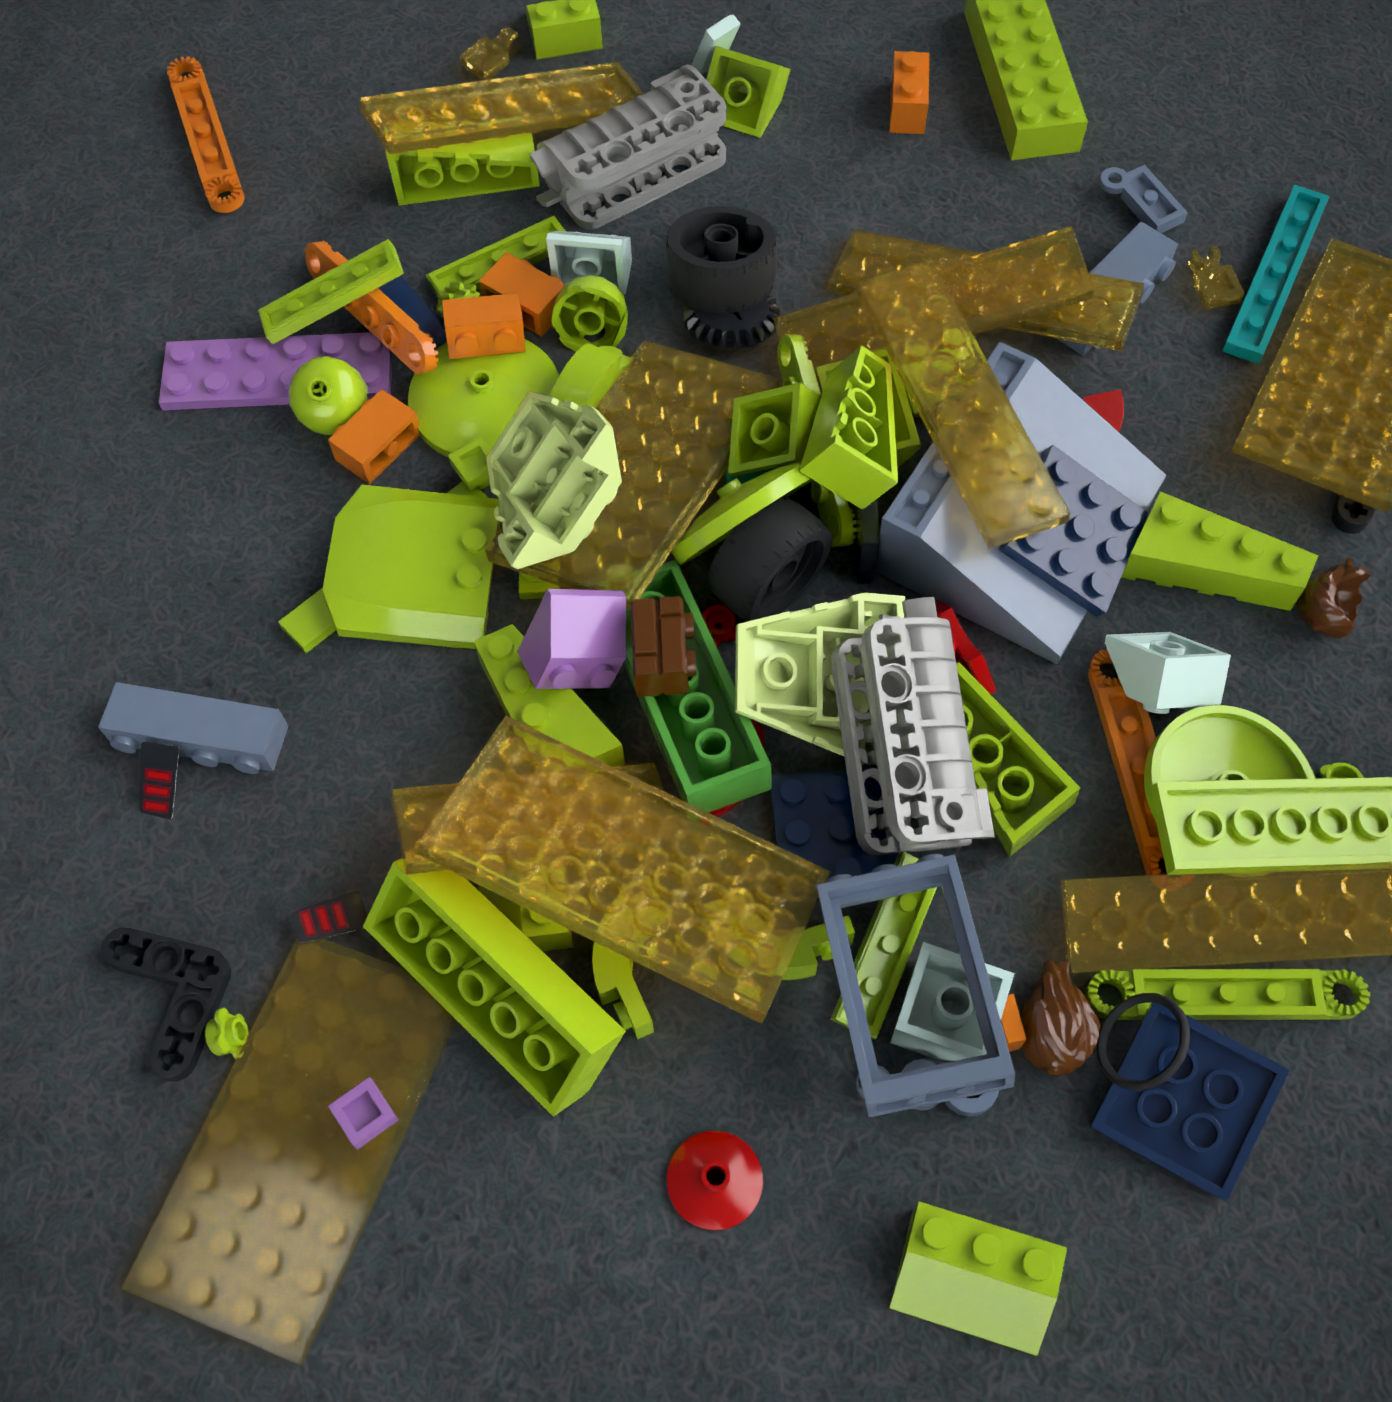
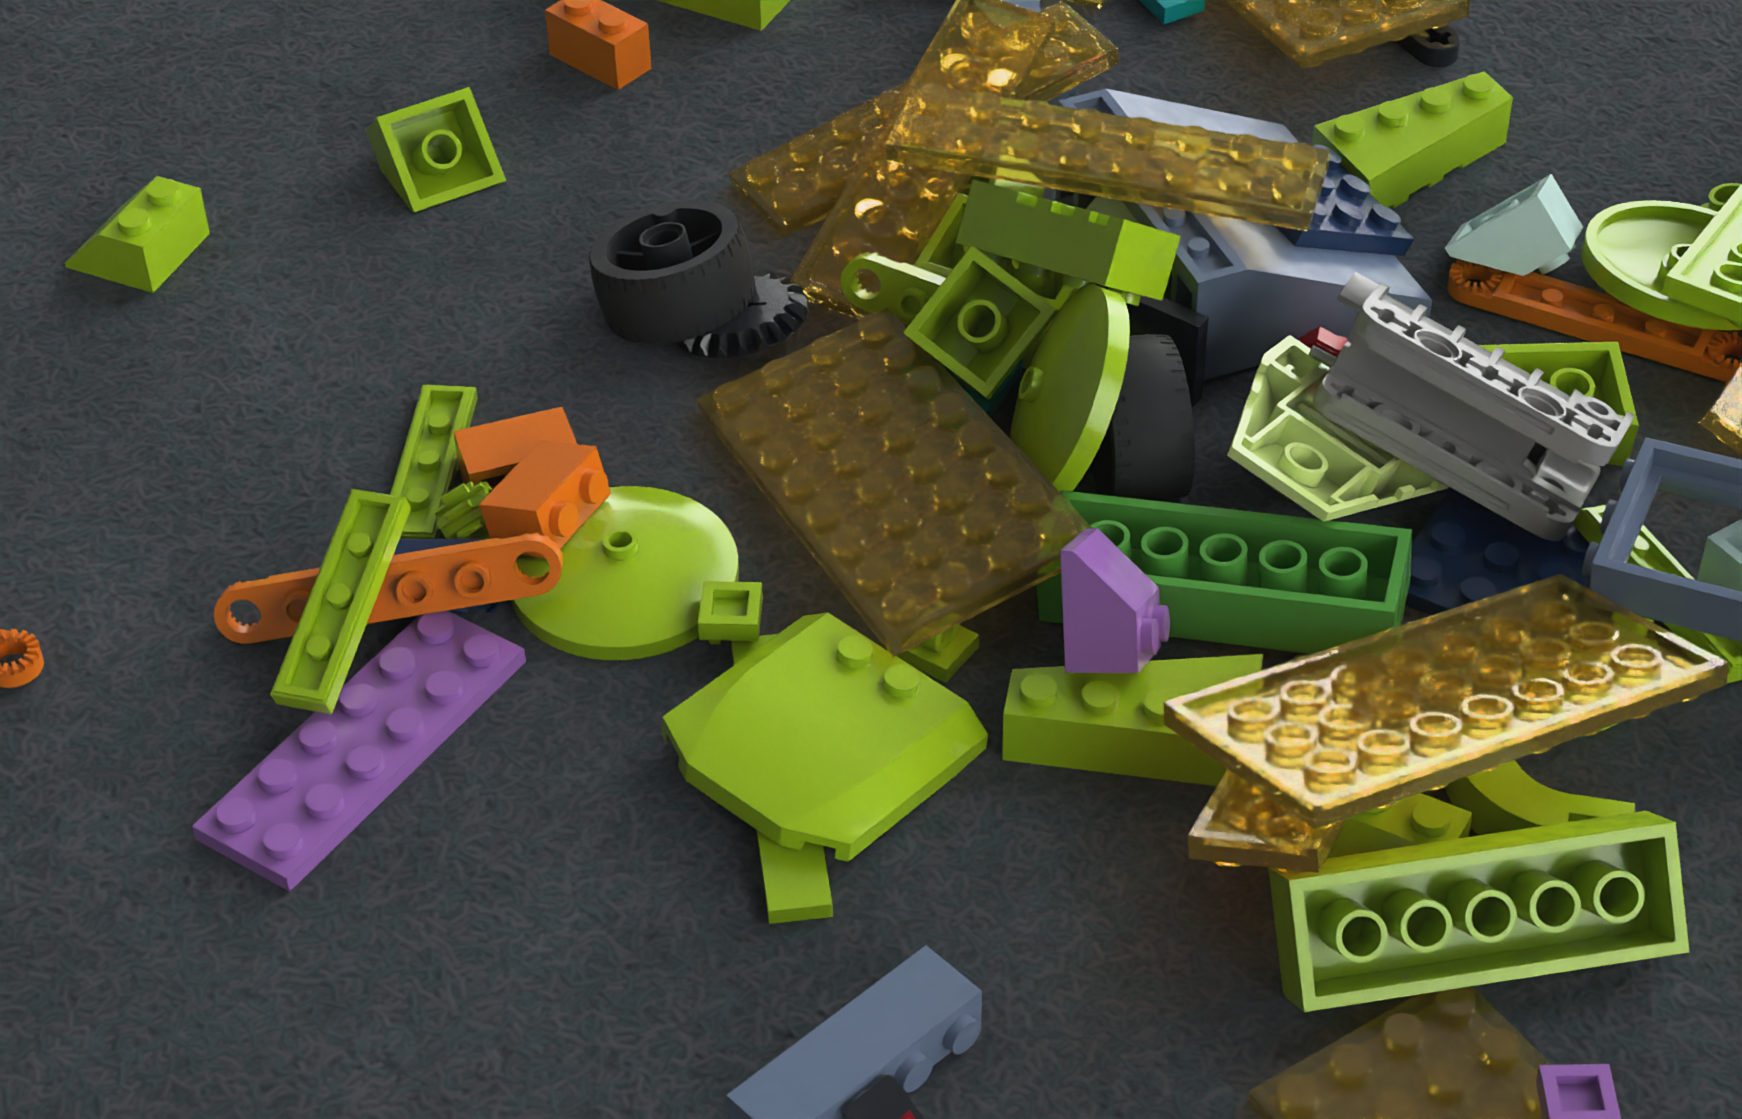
camera: 55 degrees left, 20 degrees down
lime cylinder [288,356,368,435] -> none
black sticker [290,890,368,943] -> none
orange brick [328,389,420,484] -> none
clear yellow plate [360,62,644,154] -> none
lime wedge [383,123,540,206] -> none
clear yellow plate [460,27,521,82] -> none
yellowish green wedge [486,392,622,569] -> none
light grey piece [530,64,726,230] -> none
light aqua slope [546,231,632,294] -> none
lime arch [549,343,635,409] -> none
lime cylinder [551,275,628,352] -> none
reddish brown brick [631,596,697,697] -> none
light aqua tile [692,14,740,75] -> none
reddish brown hair [1295,557,1371,639] -> none

